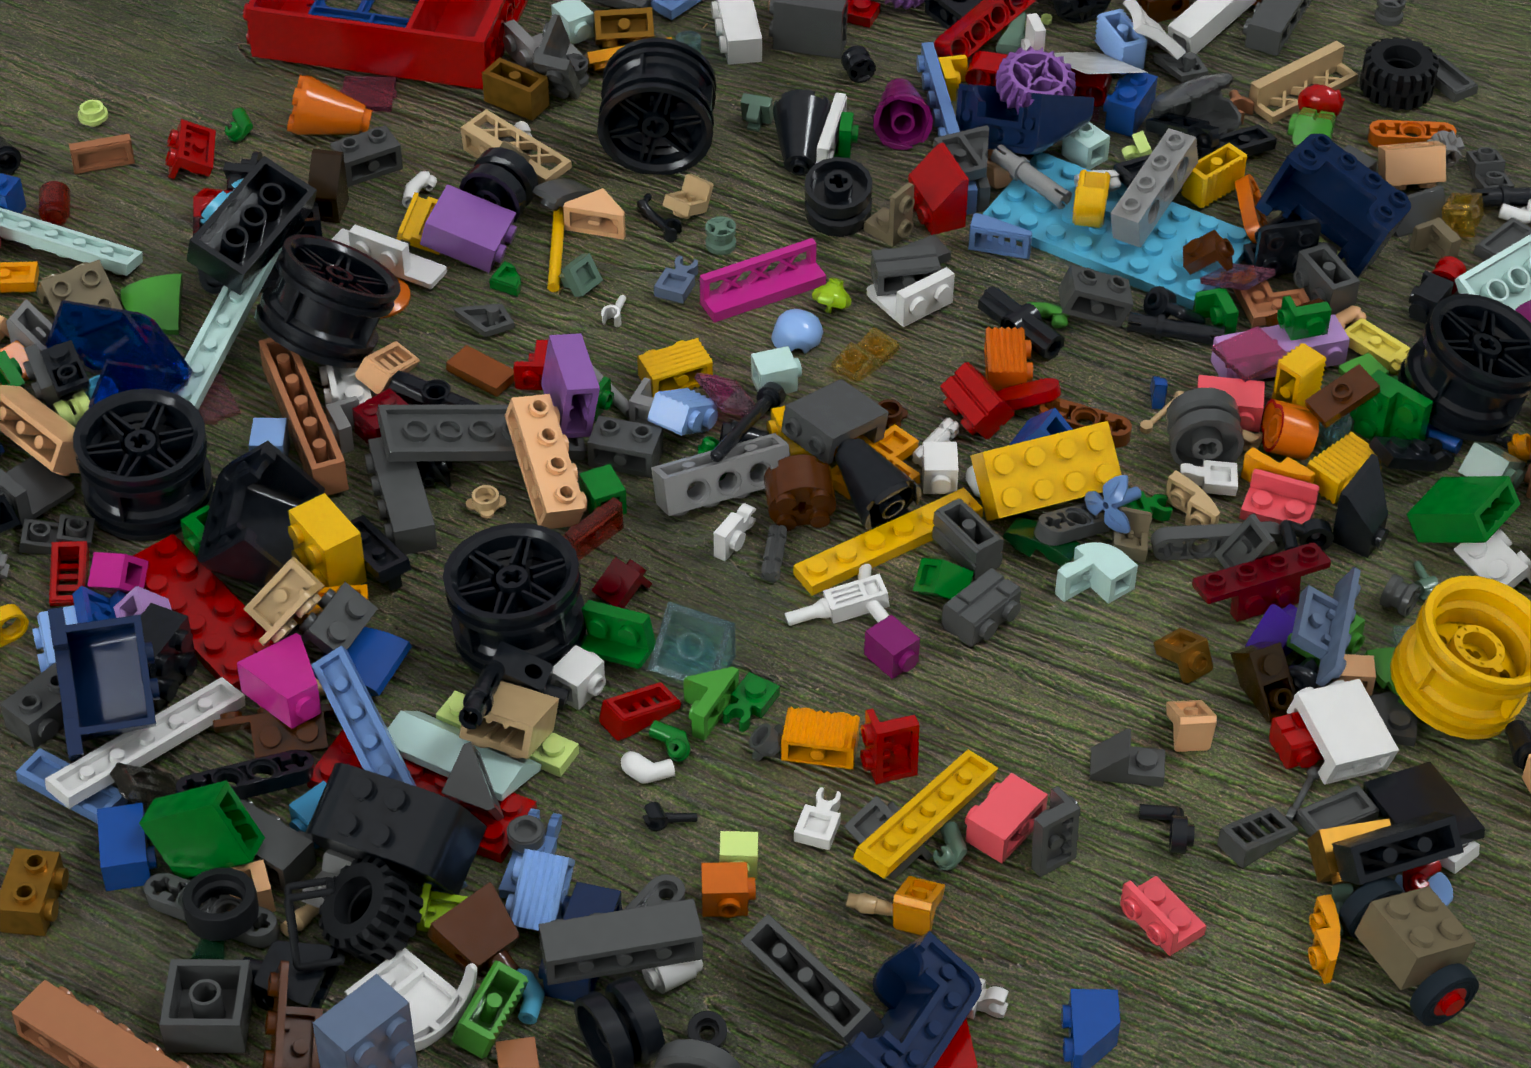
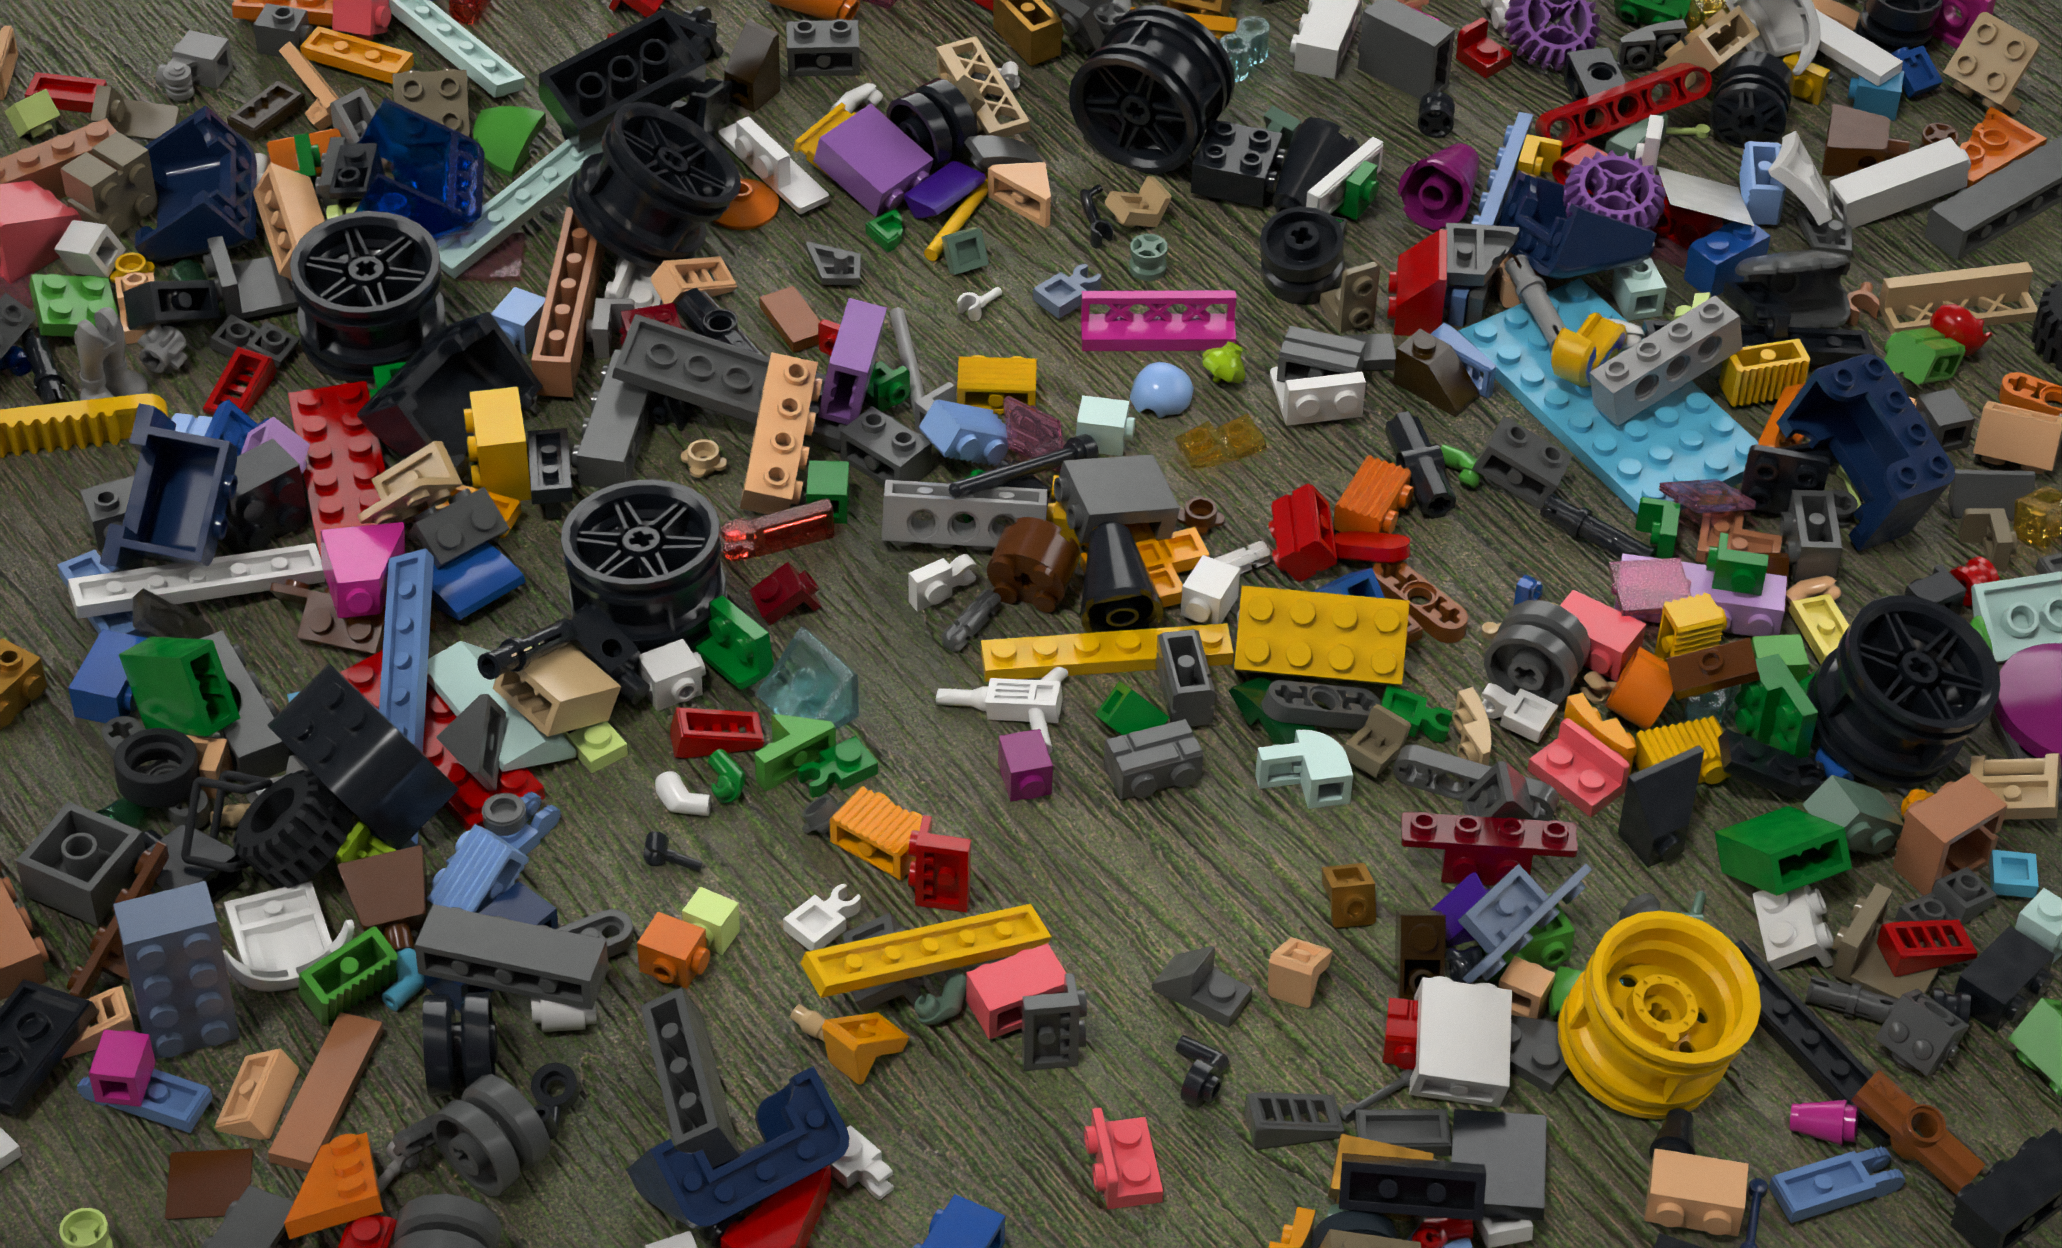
camera: 25 degrees right, 0 degrees up
dark pink brick [87,552,149,594] -> none
black beam [175,749,314,800] -> none
medium blue plant [1085,475,1142,534] -> none
black plate [1143,286,1206,324] -> none
reddish brown bracket [1183,230,1234,275] -> none
black plate [1279,519,1334,551] -> none
none -> dark purple slope [904,161,987,219]
none -> black brick [1191,119,1287,207]
none -> dark brown slope [1393,329,1479,417]

